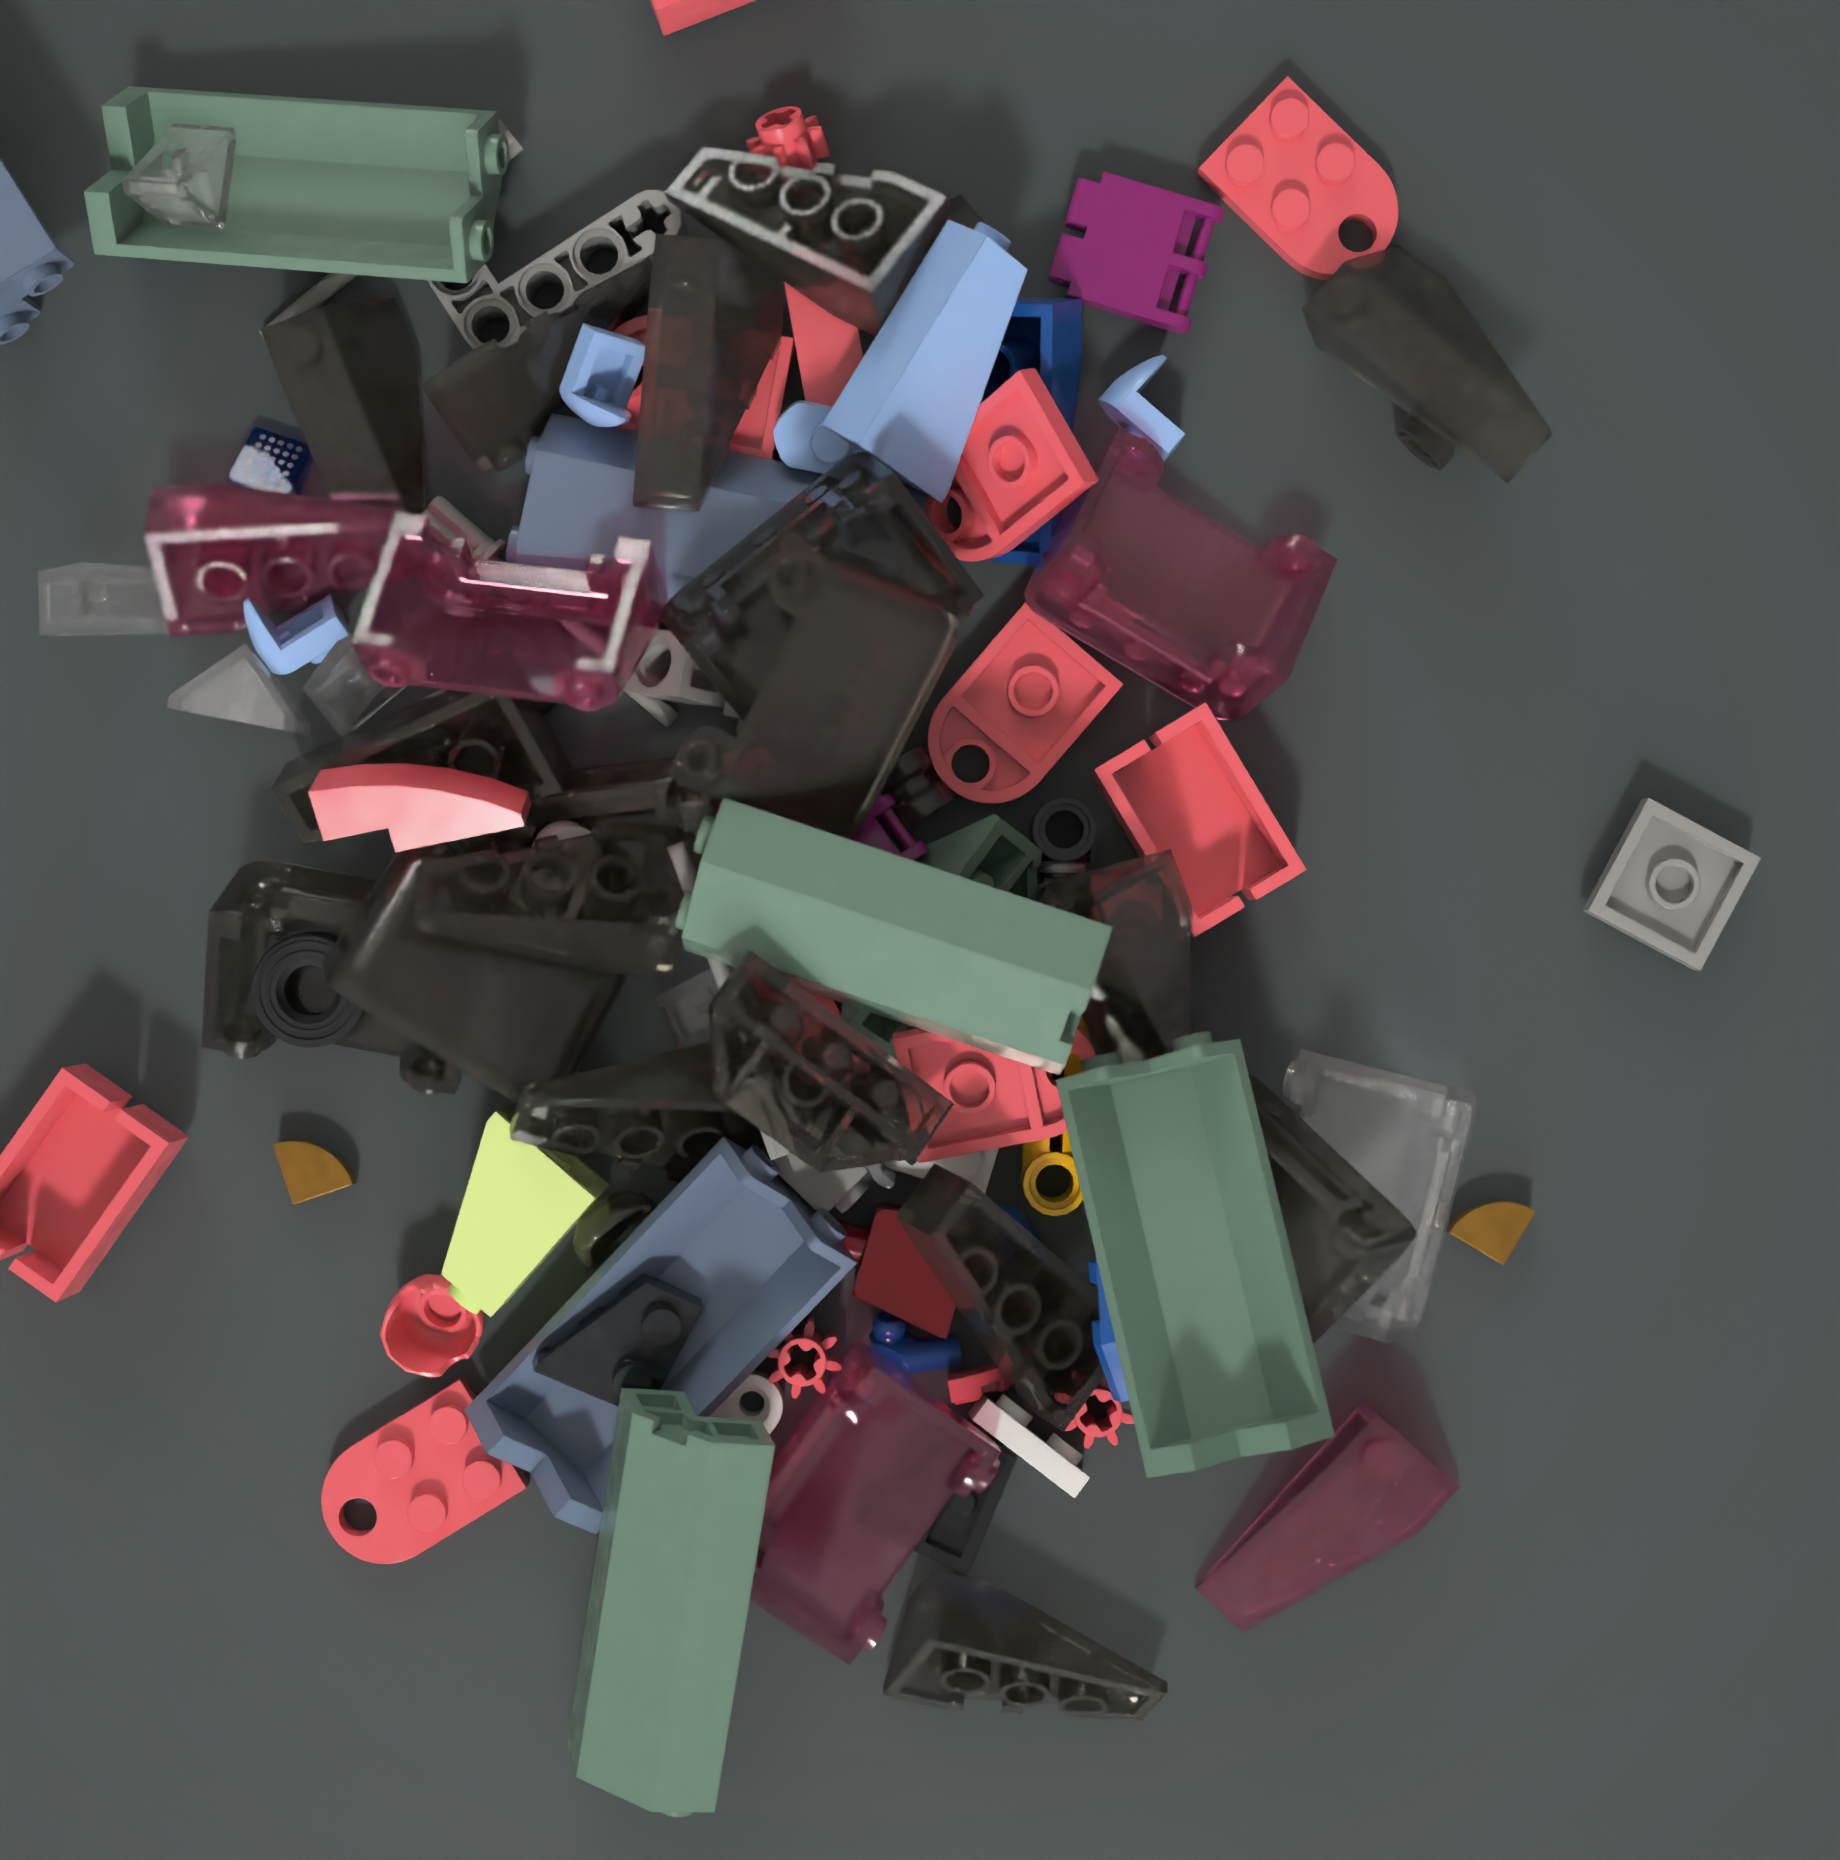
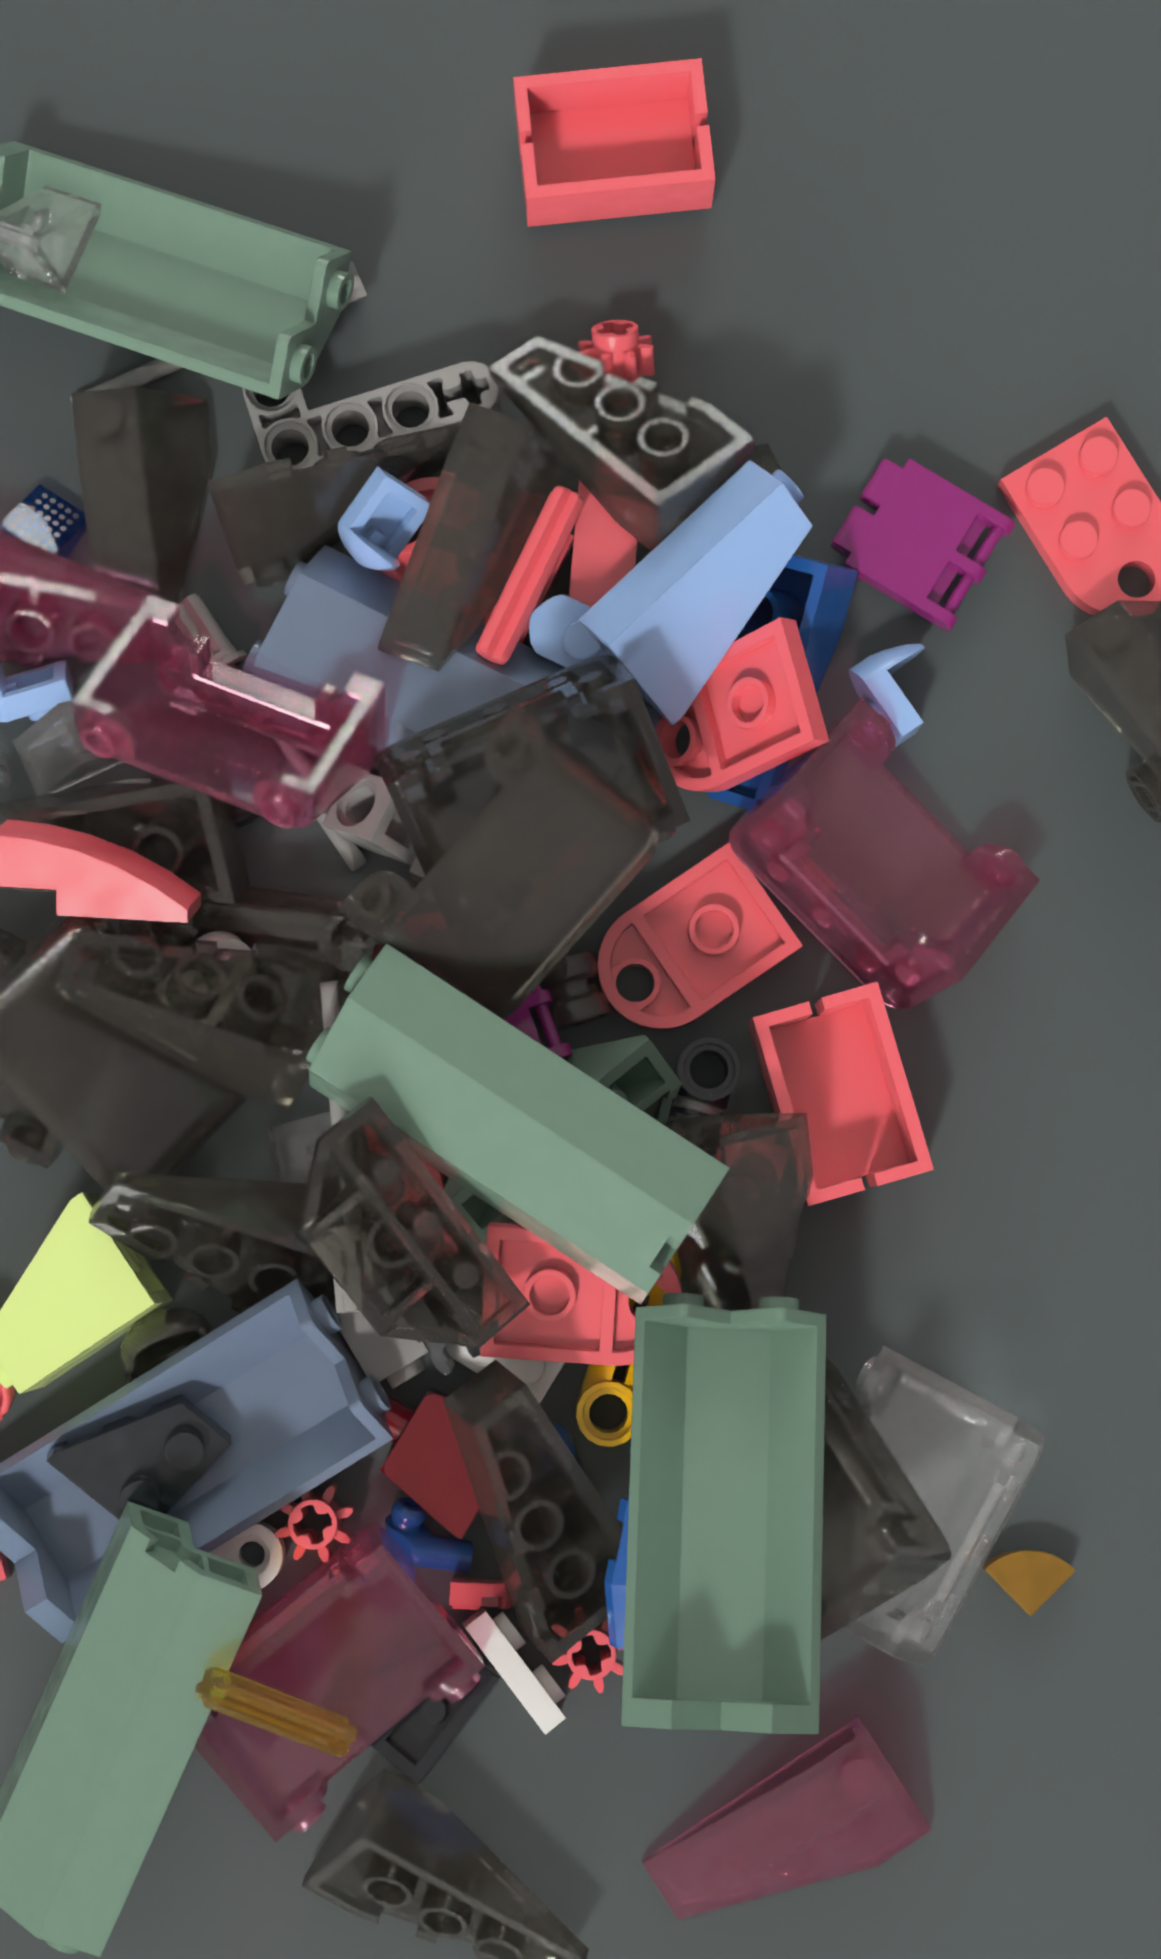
camera: 10 degrees right, 5 degrees down
none -> clear yellow axle [195,1667,358,1757]
none -> coral axle [476,486,584,665]

